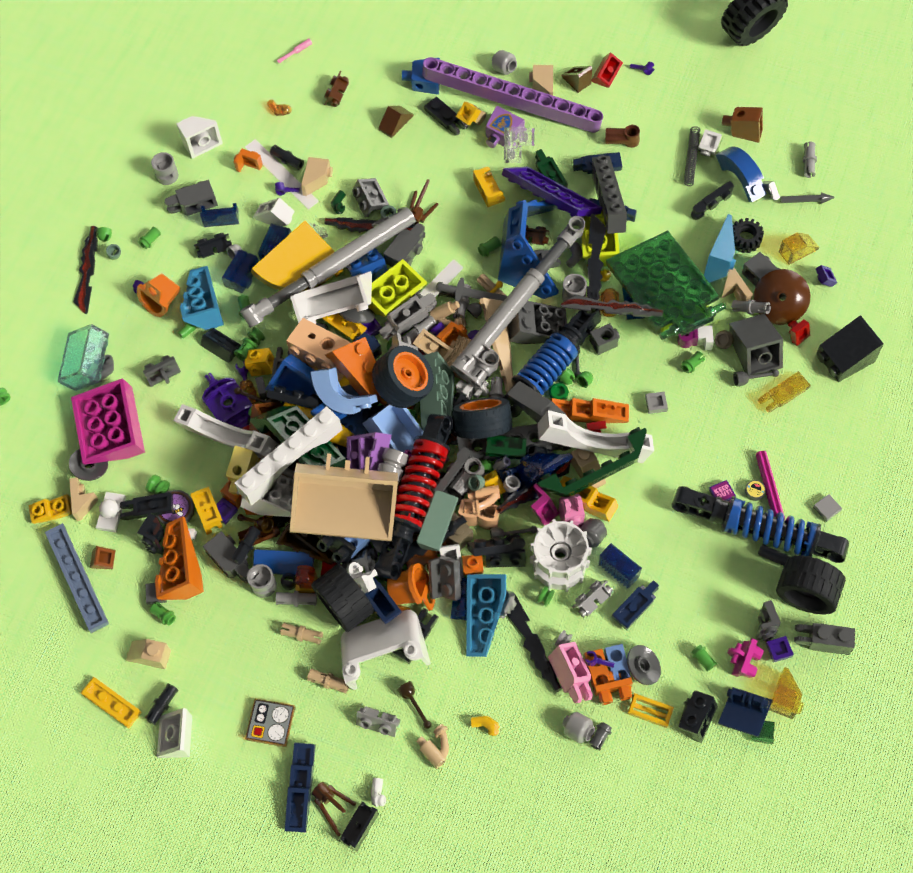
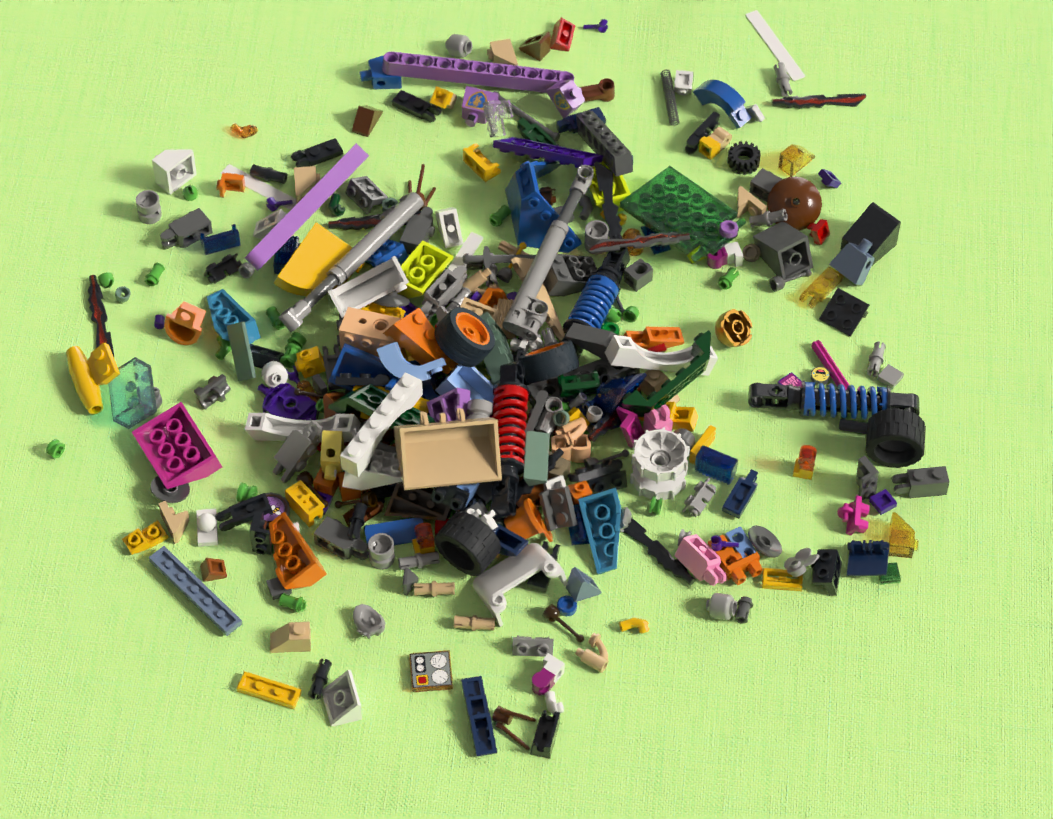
camera: 20 degrees left, 10 degrees down
clear blue brick [222,249,259,293] -> none
bright pink piece [277,38,312,63] -> none
black hinge [281,573,296,590] -> none
reddish brown hinge [324,71,349,107] -> none
light grey plate [645,391,668,414] -> none
bright green pin [691,645,717,672] -> none
dark azure wedge [702,214,736,284] -> none
dark orange torso [722,107,763,143] -> none
dark grey piece [780,192,835,204] -> none
none -> yellow plate [66,343,120,414]
none -> bright green hinge [183,185,198,201]
none -> sand green slope [227,322,256,381]
none -> medium lavender beam [245,143,369,271]
none -> white head [261,361,288,388]
none -> light grey hinge [273,421,323,483]
none -> black hinge [291,138,343,167]
none -> dark brown hinge [296,471,329,508]
none -> light grey hat [353,604,386,639]
none -> dark grey slope [403,568,418,595]
none -> white slope [435,207,464,248]
none -> dark grey bar [494,91,560,142]
none -> leg [532,653,565,696]
none -> medium lavender torso [545,79,585,118]
none -> blue tile [557,596,577,616]
none -> sand blue slope [566,567,602,602]
none -> yellow tile [689,425,716,465]
none -> leg [699,127,732,160]
none -> pearl gold cylinder [715,309,753,347]
none -> medium lavender tile [719,220,738,238]
none -> white sticker [746,10,805,81]
none -> black sword [772,93,867,109]
none -> light grey plate [784,548,820,577]
none -> clear red leg [793,445,817,480]
none -> black hinge [819,288,870,337]
none -> sand blue torso [829,238,874,285]
none -> light grey pin [867,341,886,377]

